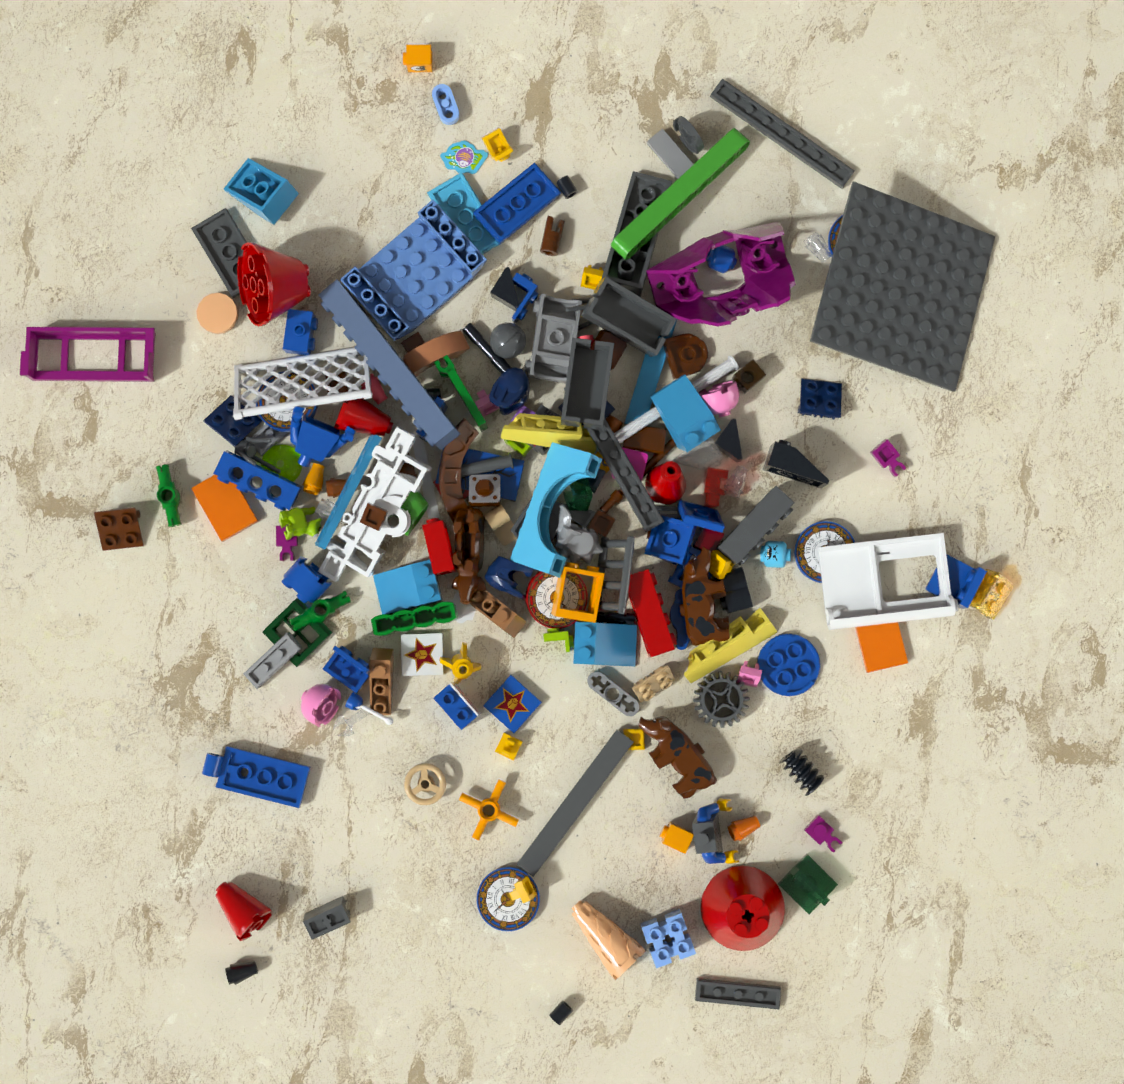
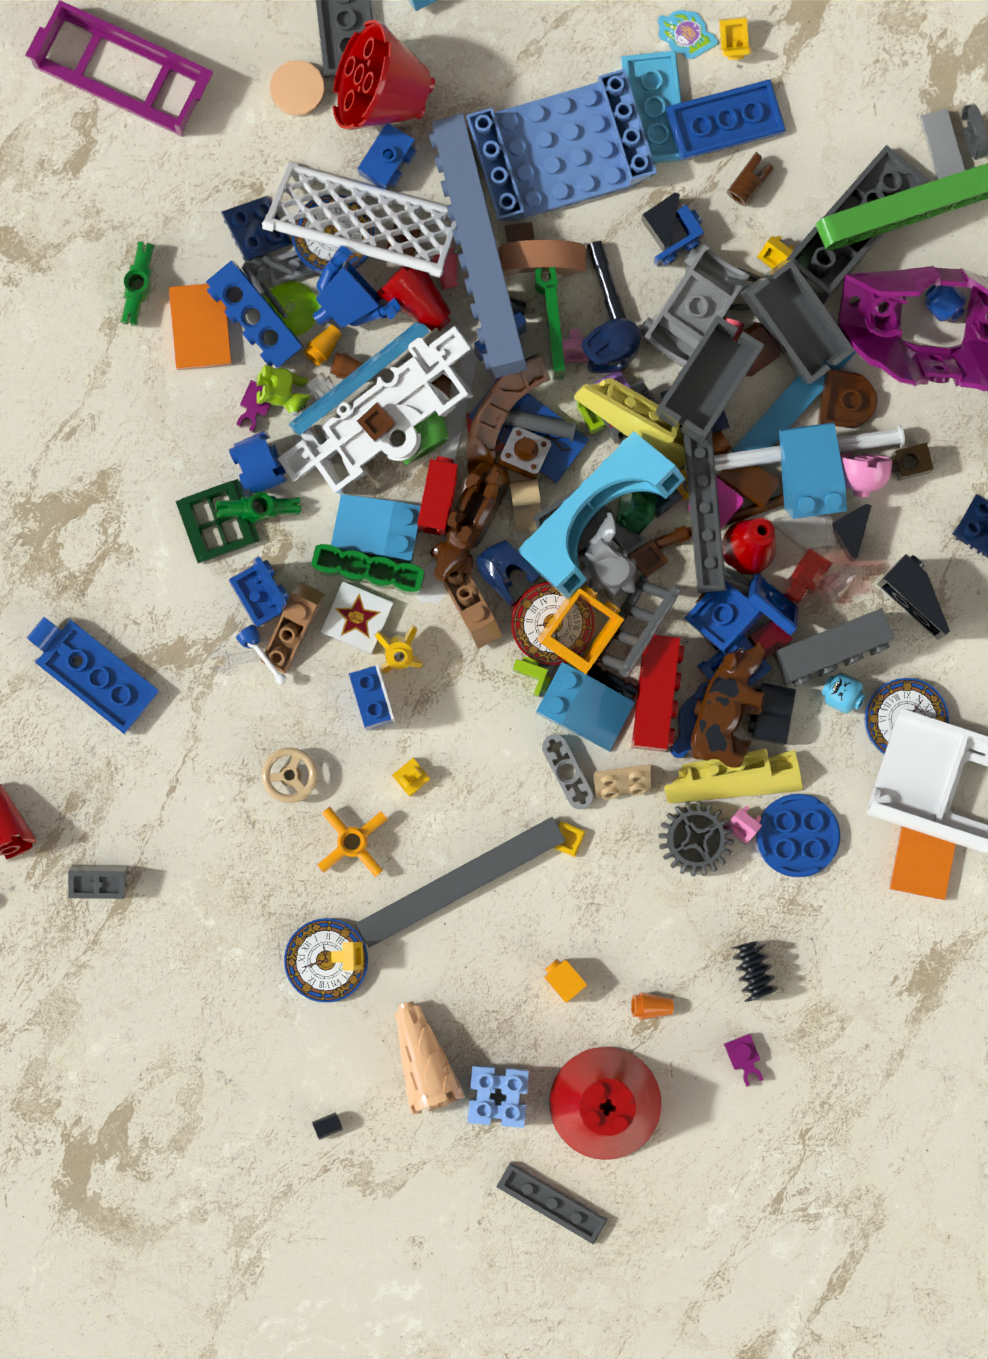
camera: 20 degrees right, 0 degrees up
reddish brown hinge [94,507,144,551] -> none
light grey tile [243,632,303,689] -> none
bright pink cylinder [301,684,341,727] -> none
blue tile [483,675,542,733] -> none
dark grey piece [490,322,526,359] -> none
black hinge [556,175,578,199] -> none
reddish brown animal [638,716,717,799] -> none
torso [692,798,739,864] -> none
yellow tile [709,550,734,579] -> none
clear green bracket [778,854,838,915] -> none

